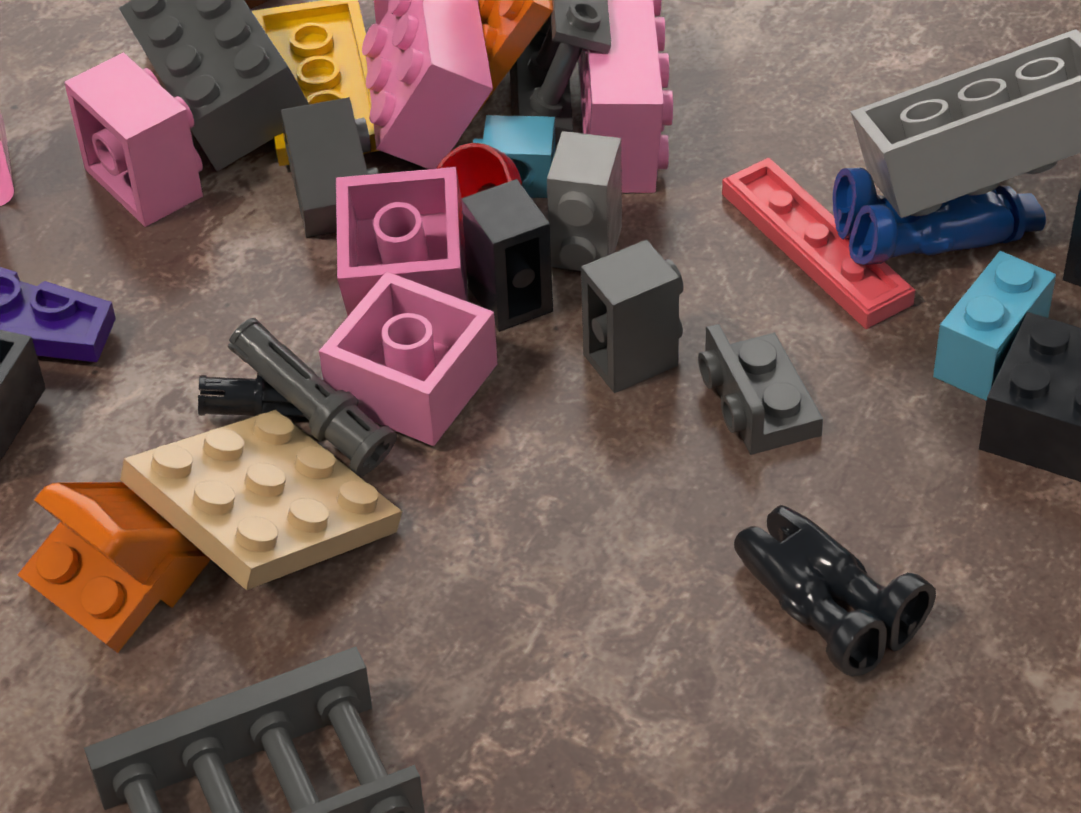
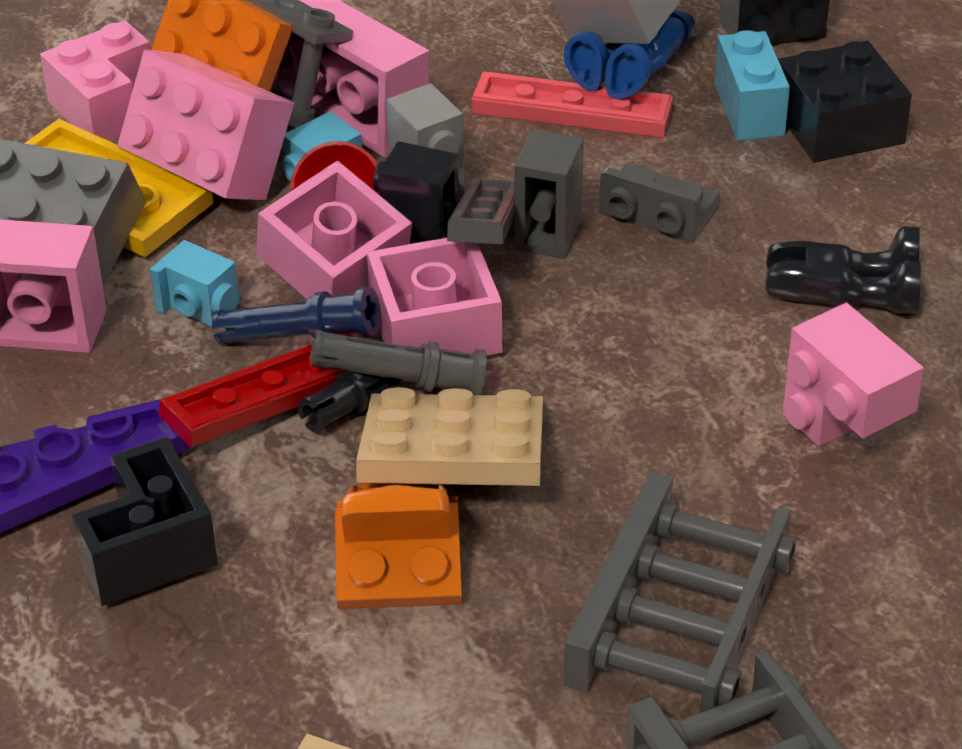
camera: 45 degrees left, 5 degrees down
dark grey brick [281,97,379,238] -> none
none -> medium azure brick [150,240,240,327]
none -> red tile [159,333,354,447]
none -> dark blue pin [212,286,381,345]
none -> dark grey tile [447,178,515,245]
none -> bright pink brick [783,302,924,446]

